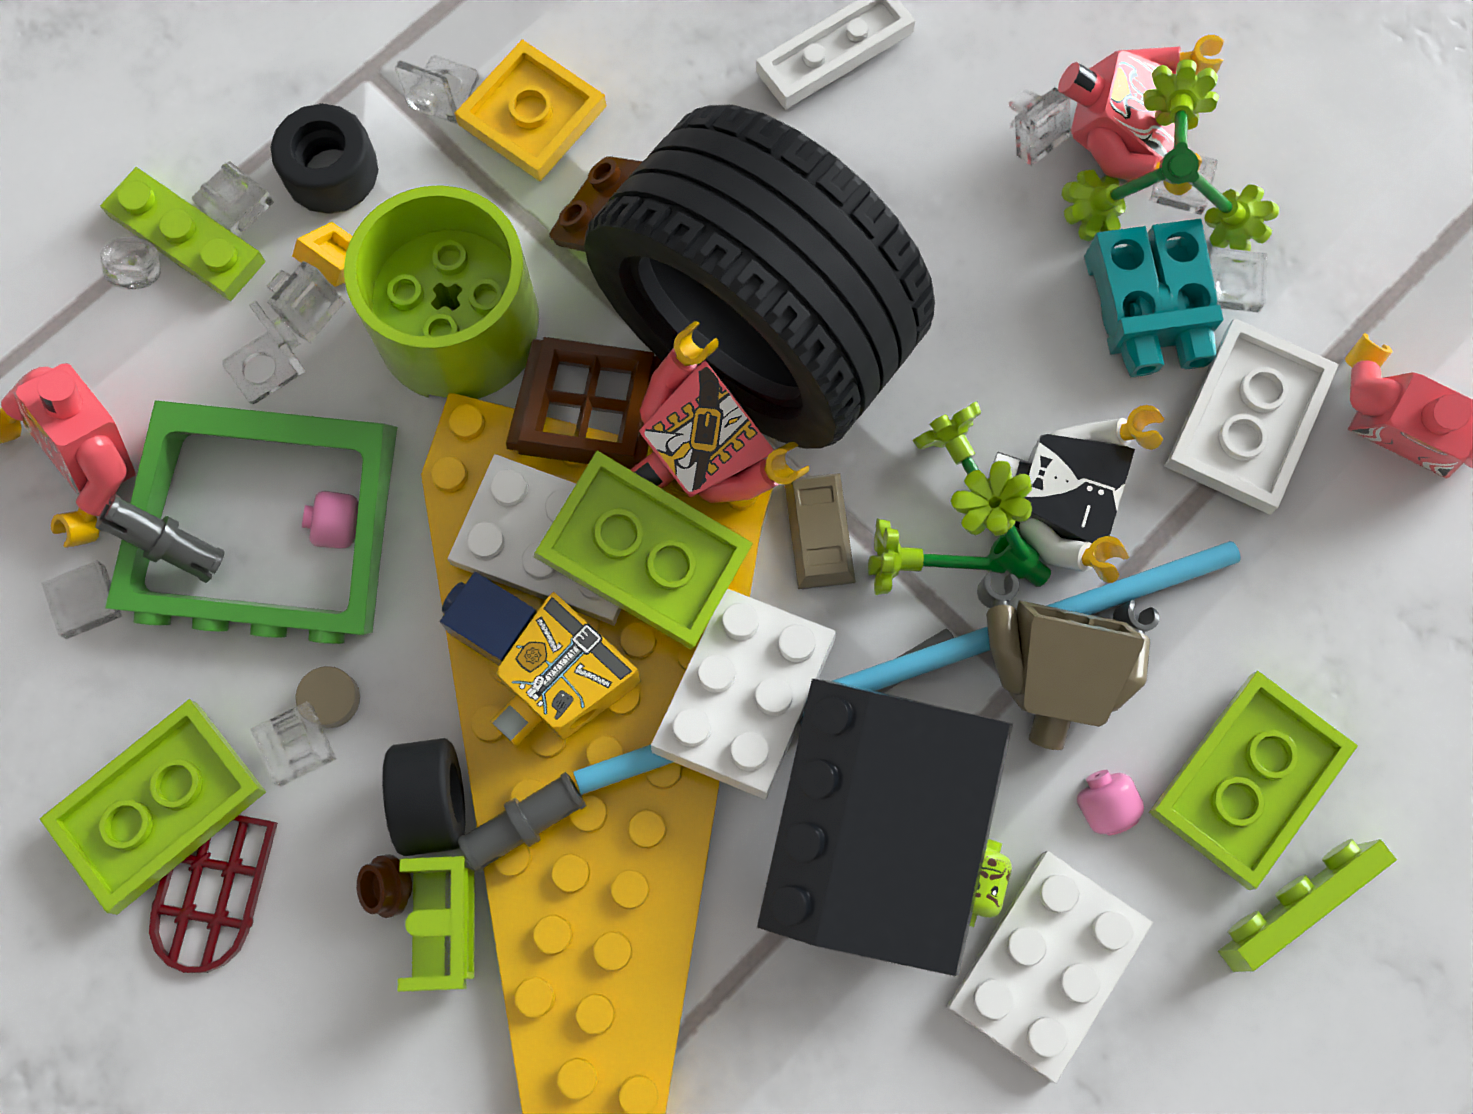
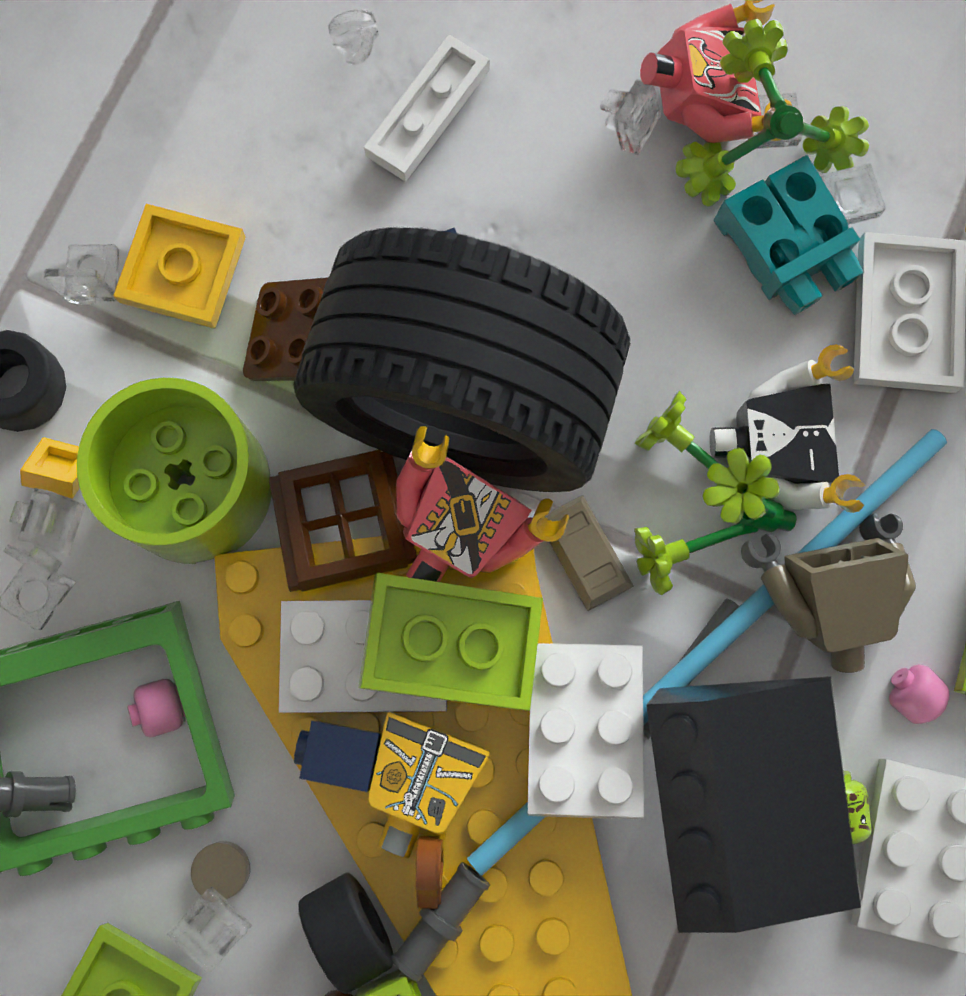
camera: 20 degrees left, 5 degrees up
none -> dark orange tile [416,836,444,909]

